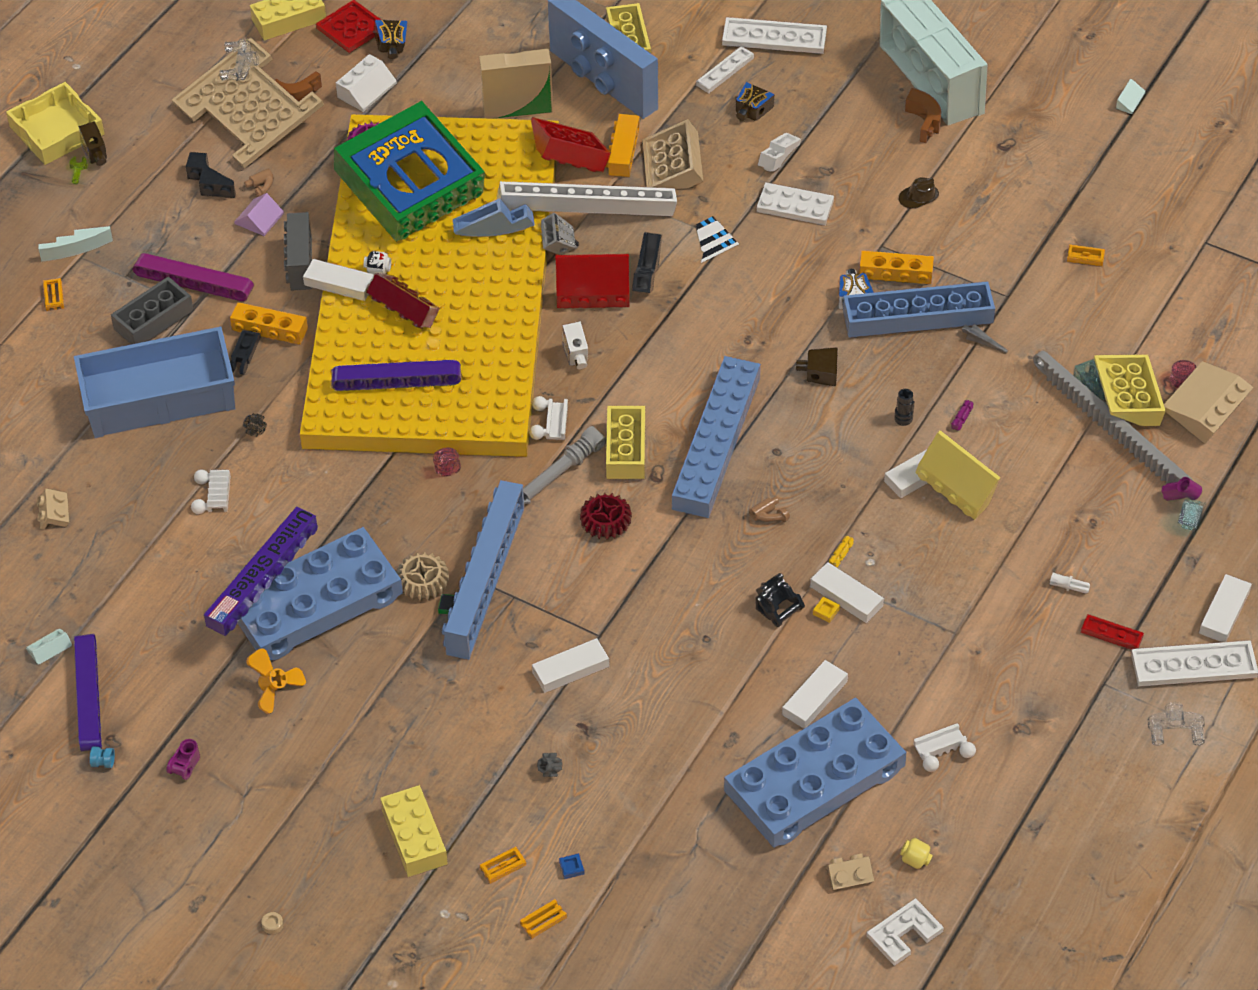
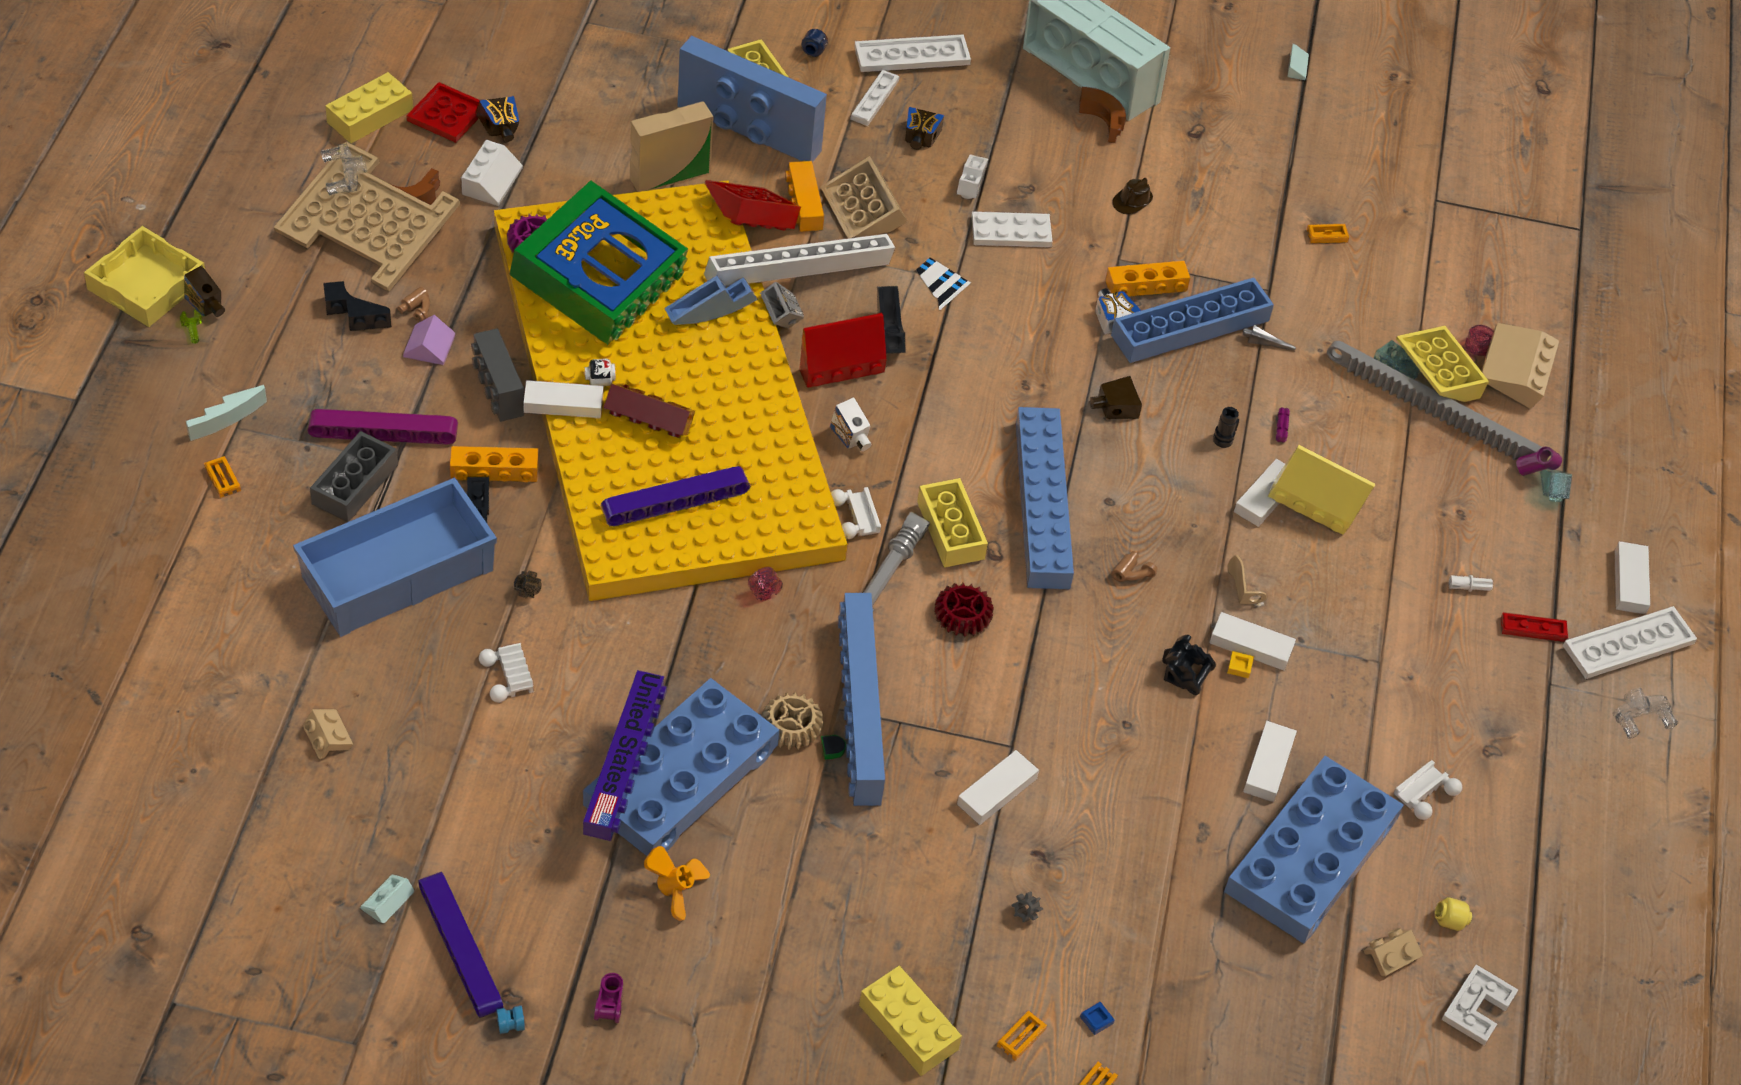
camera: 25 degrees left, 0 degrees up
yellow axle [829,536,854,568] -> none
none -> dark blue head [801,29,828,57]
none -> tan piece [1227,555,1267,604]

